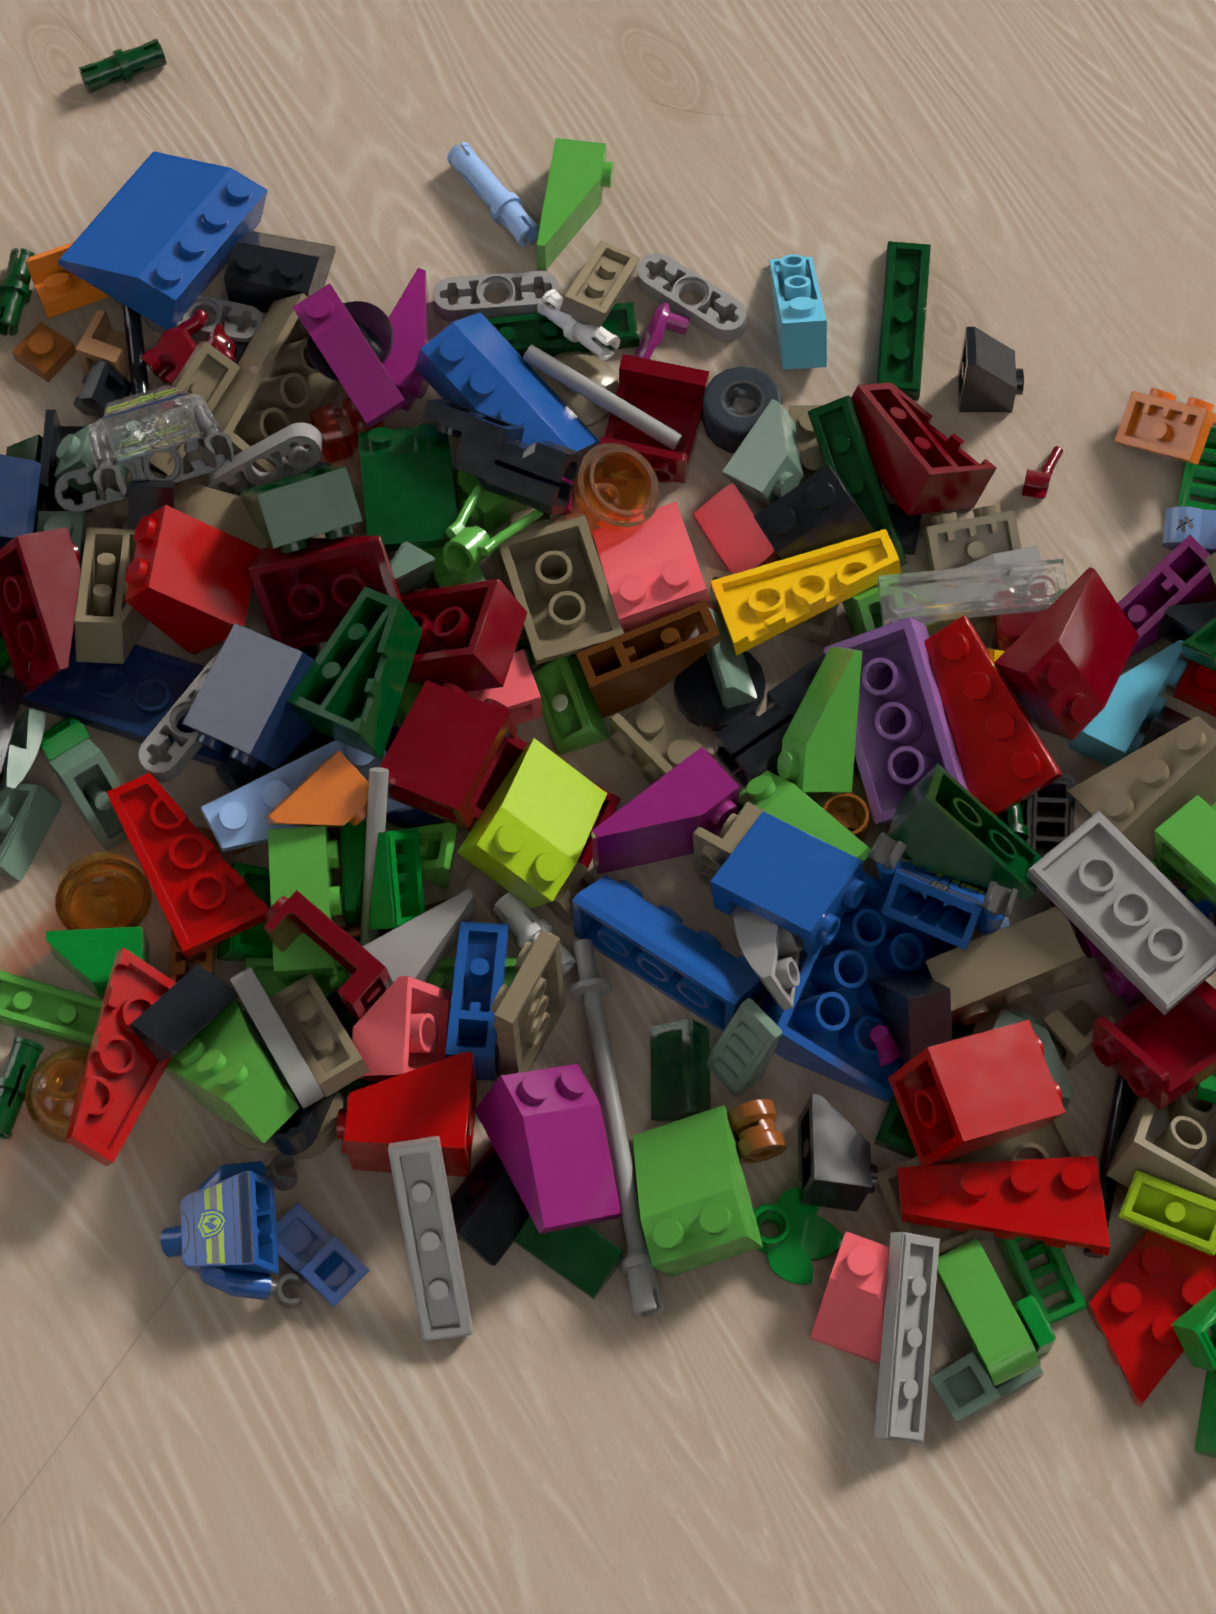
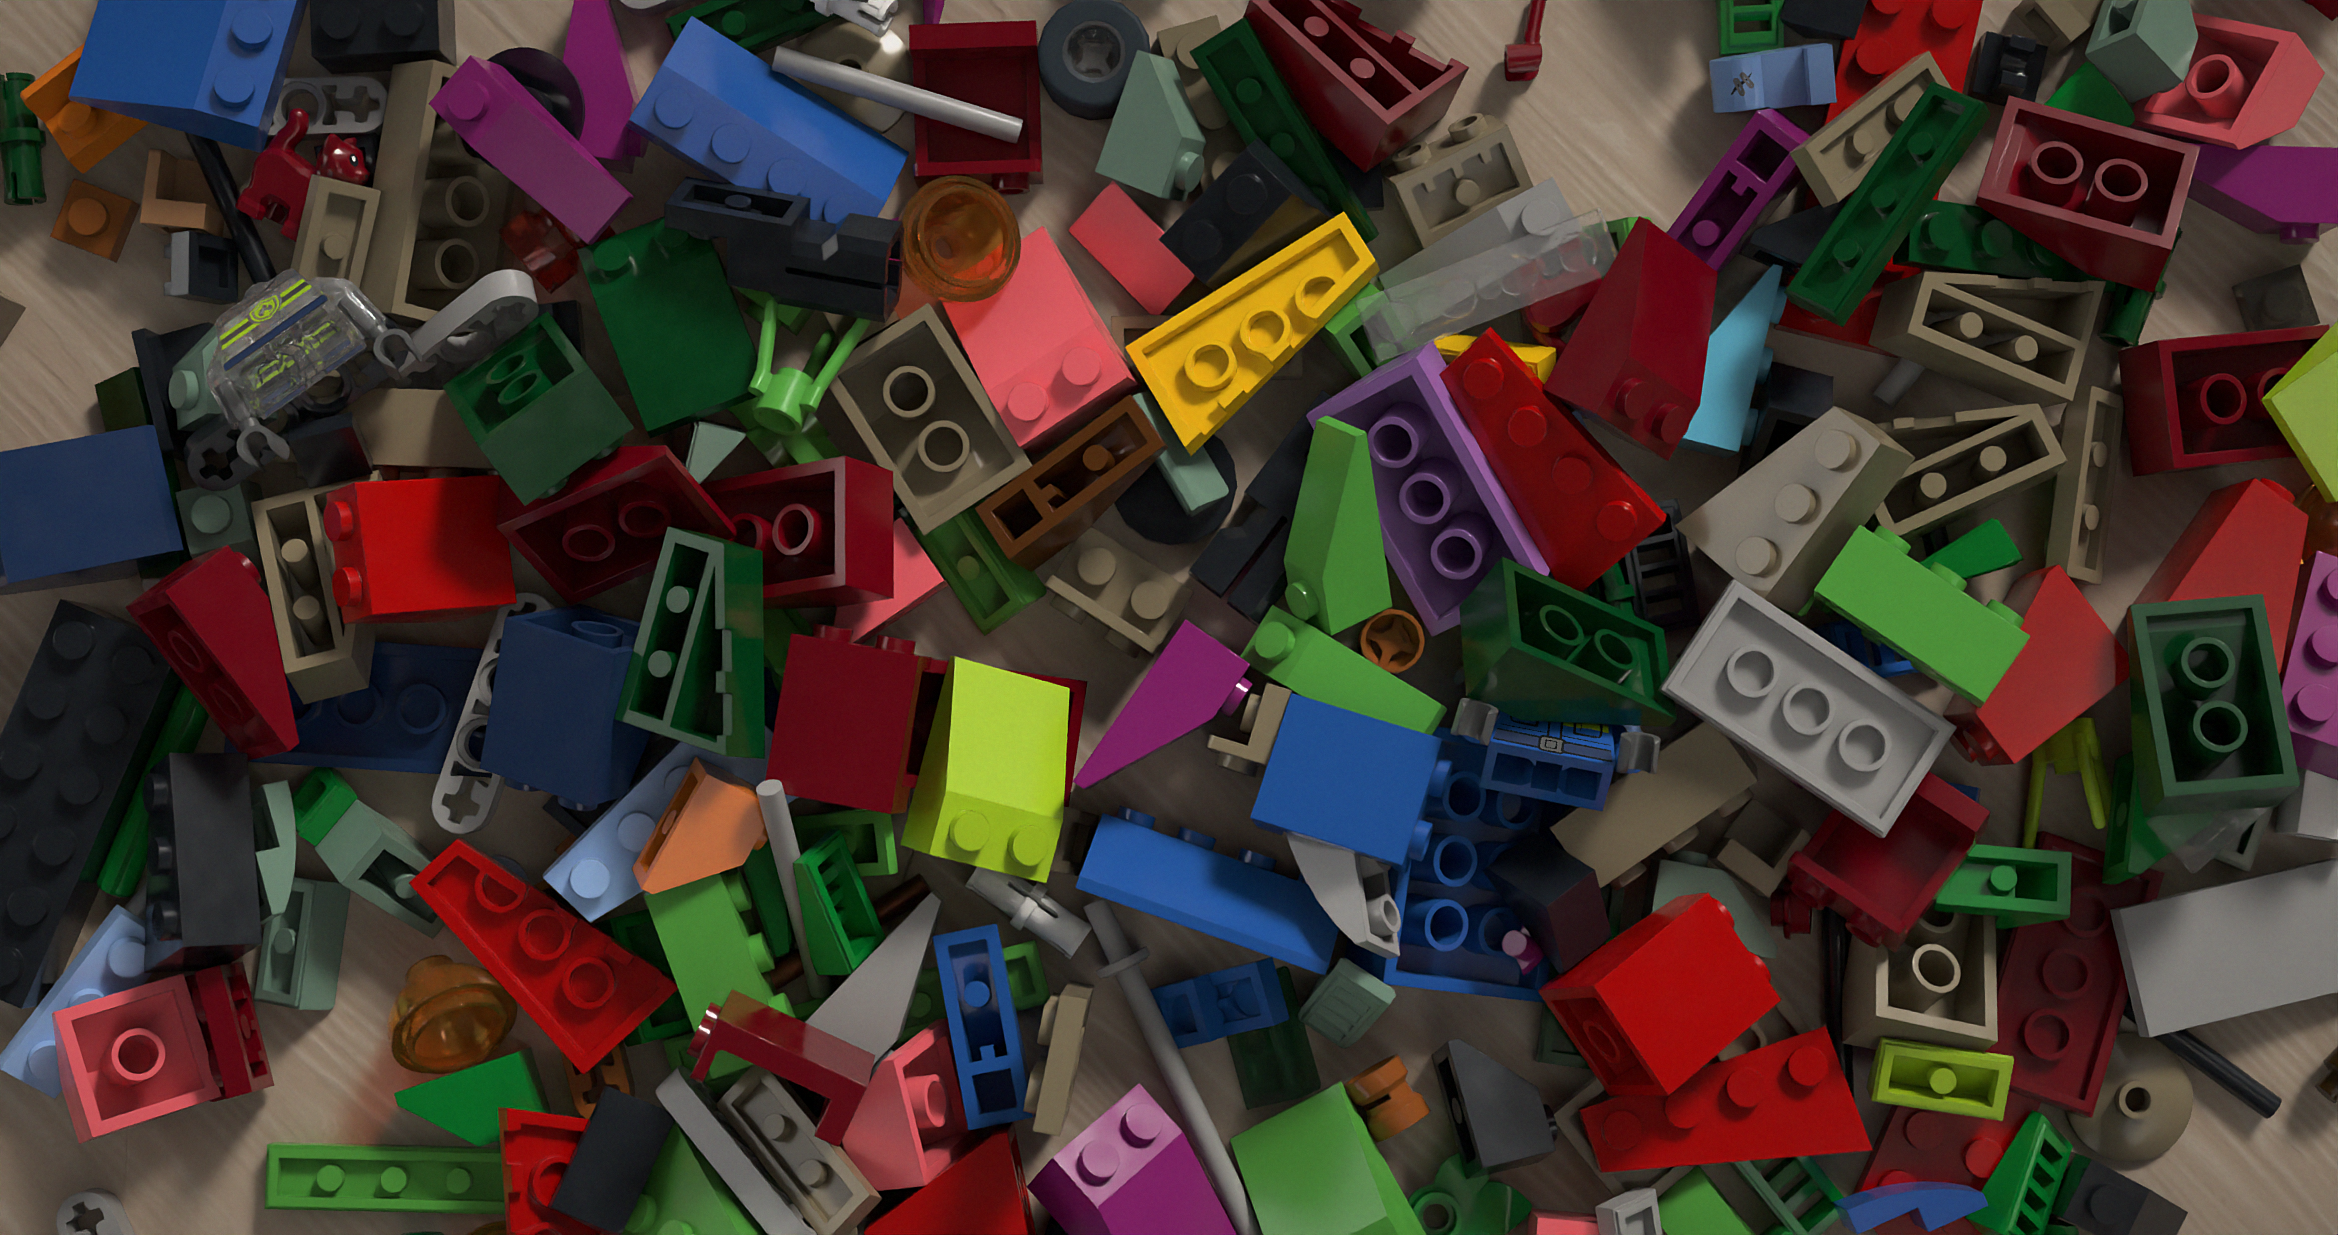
camera: 15 degrees left, 20 degrees up
none -> blue slope [1150,957,1290,1049]
none -> dark red plate [1770,878,1812,940]
none -> blue slope [1833,1181,1988,1235]

